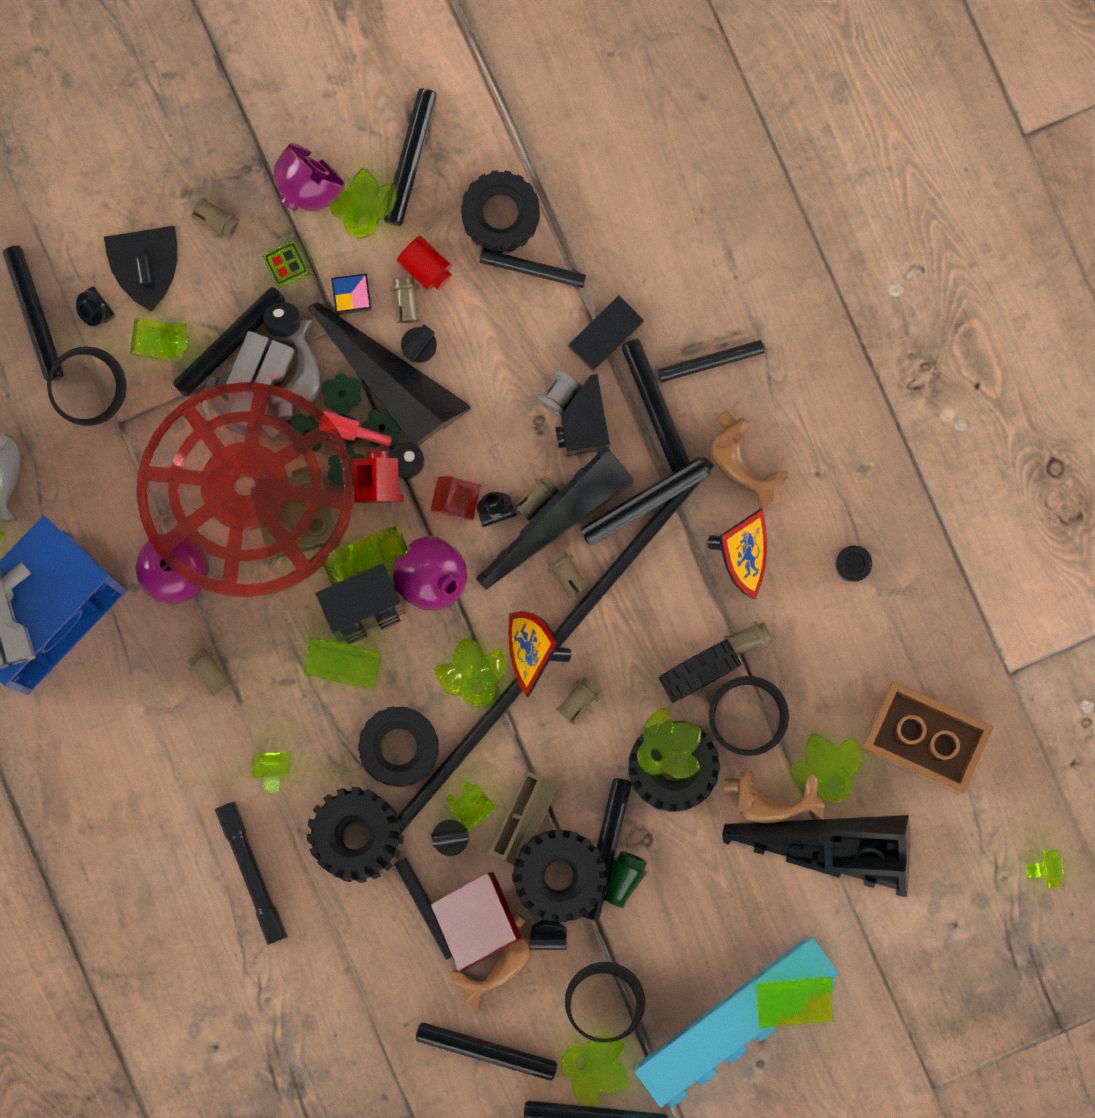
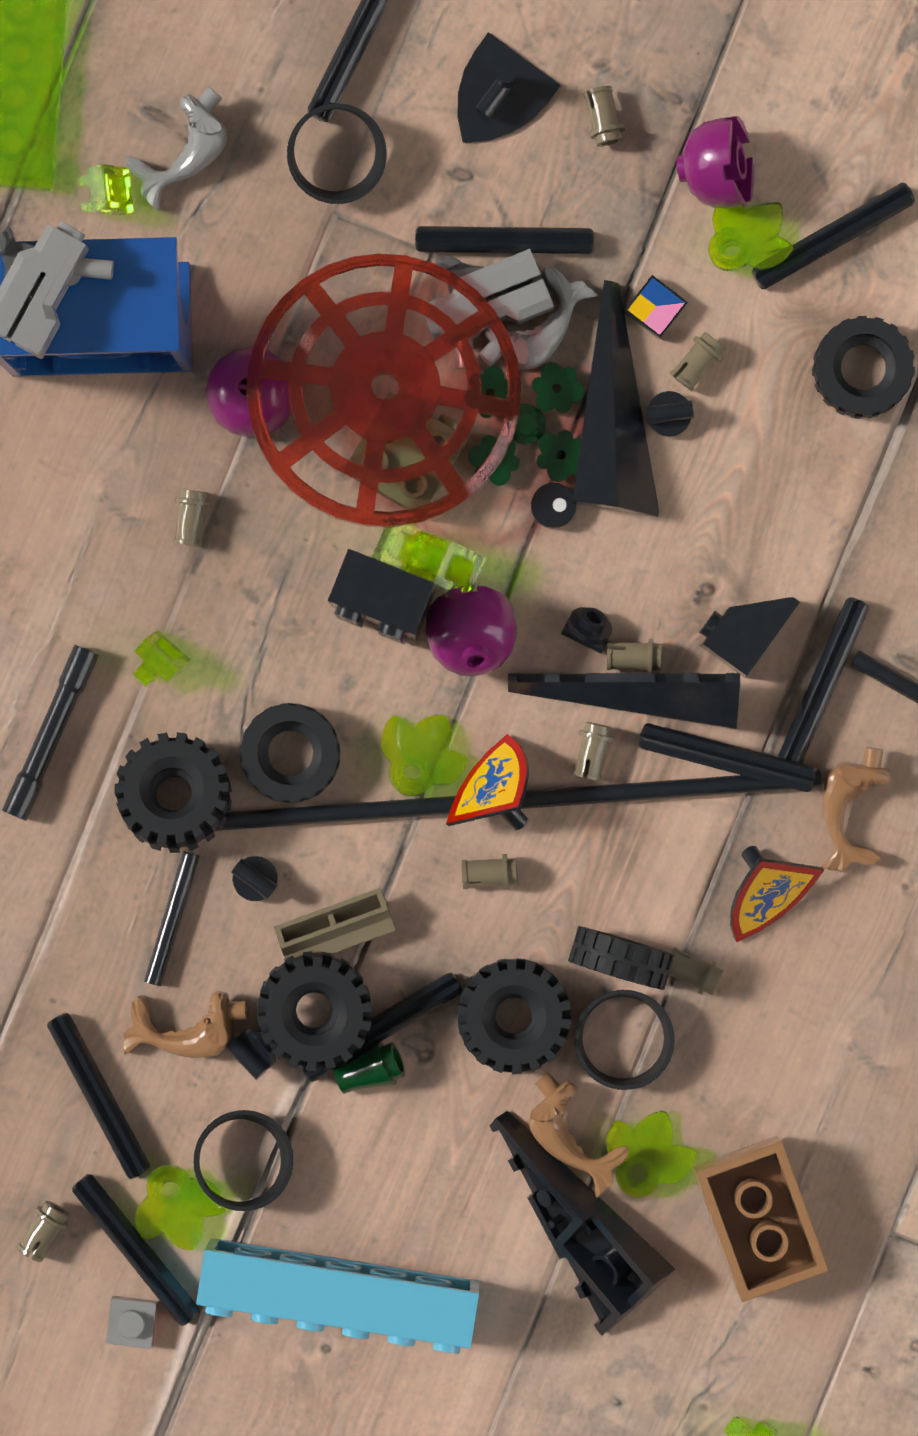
camera: 50 degrees right, 5 degrees up
black plate [76,286,115,326] -> none
clear neon green bracket [130,318,189,362] -> none
clear neon green tile [262,240,310,289] -> none
black tile [263,302,301,338] -> none
clear neon green panel [303,636,382,690] -> none
coral axle [319,410,393,447] -> none
red brick [353,451,404,503] -> none
red brick [397,235,452,291] -> none
clear red slope [431,476,481,520] -> none
tile [431,872,522,971] -> none
clear neon green tile [446,781,497,832] -> none
black bar [479,249,586,288] -> none
light grey bush [537,369,582,416] -> none
black tile [568,296,644,371] -> none
clear neon green plate [637,708,701,779] -> none
clear neon green panel [755,976,834,1028] -> none
black tile [835,545,872,582] -> none

